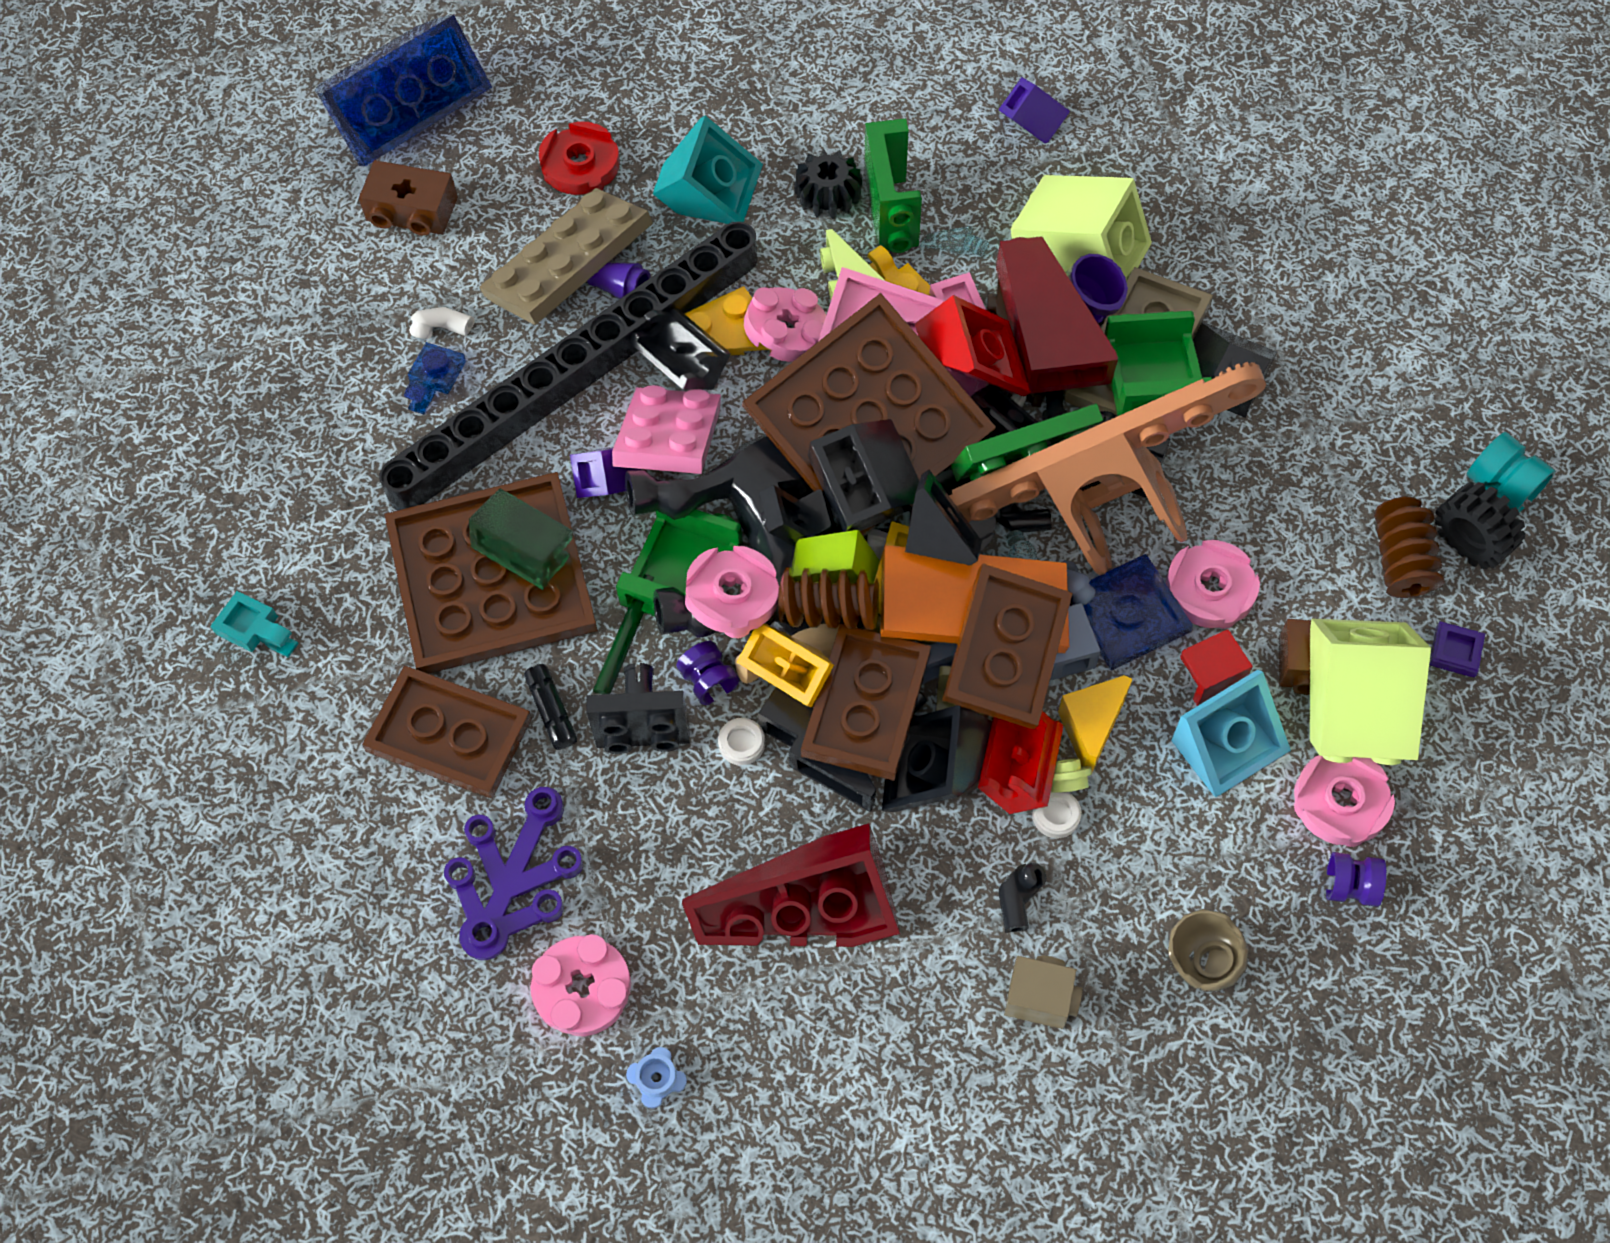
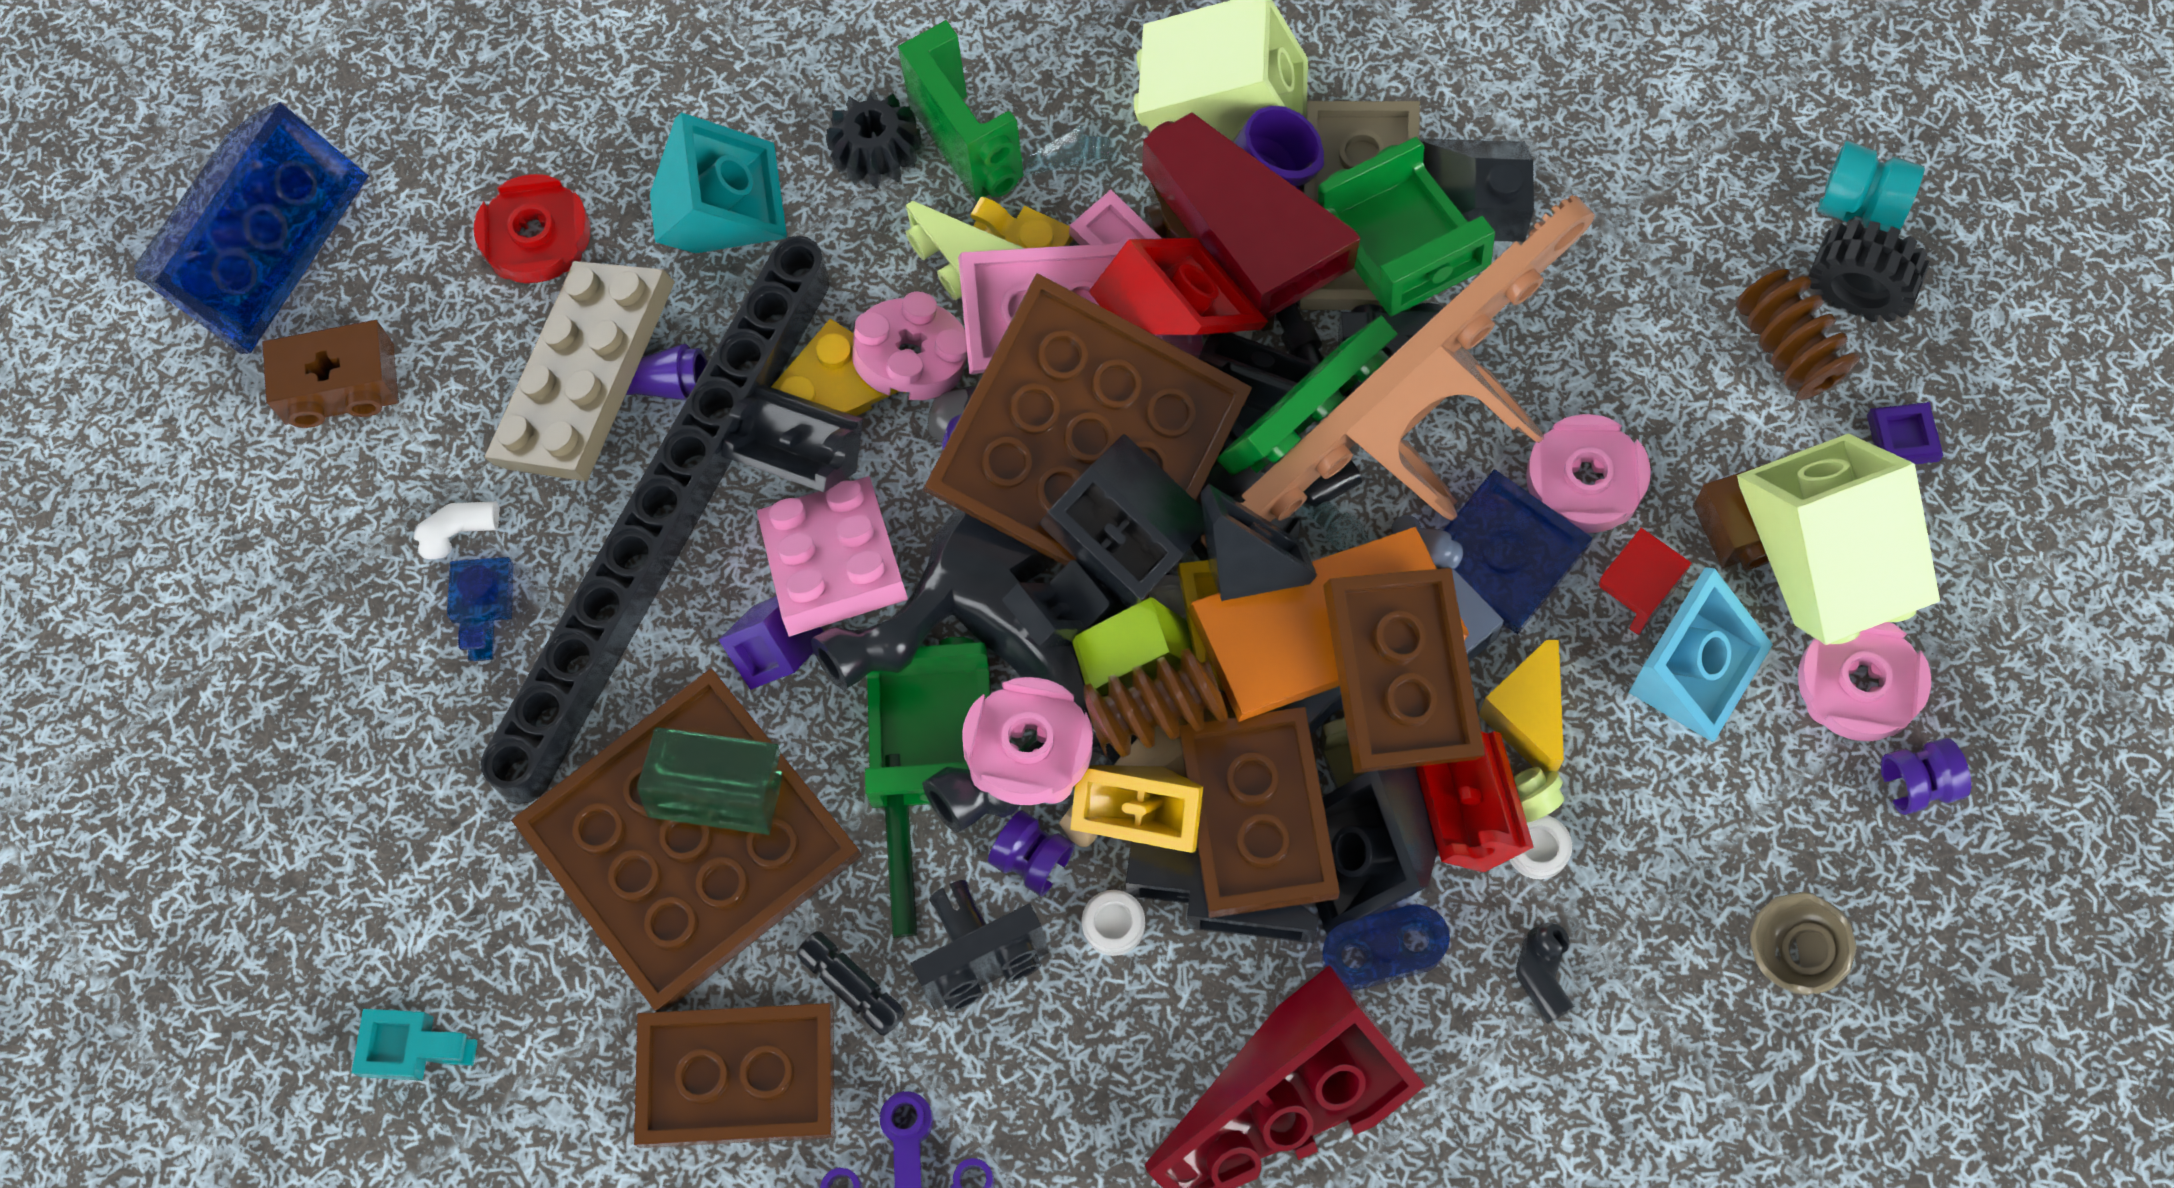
camera: 20 degrees left, 5 degrees up
dark tan brick [1004,955,1083,1029] -> none
none -> clear blue plate [1321,904,1450,990]

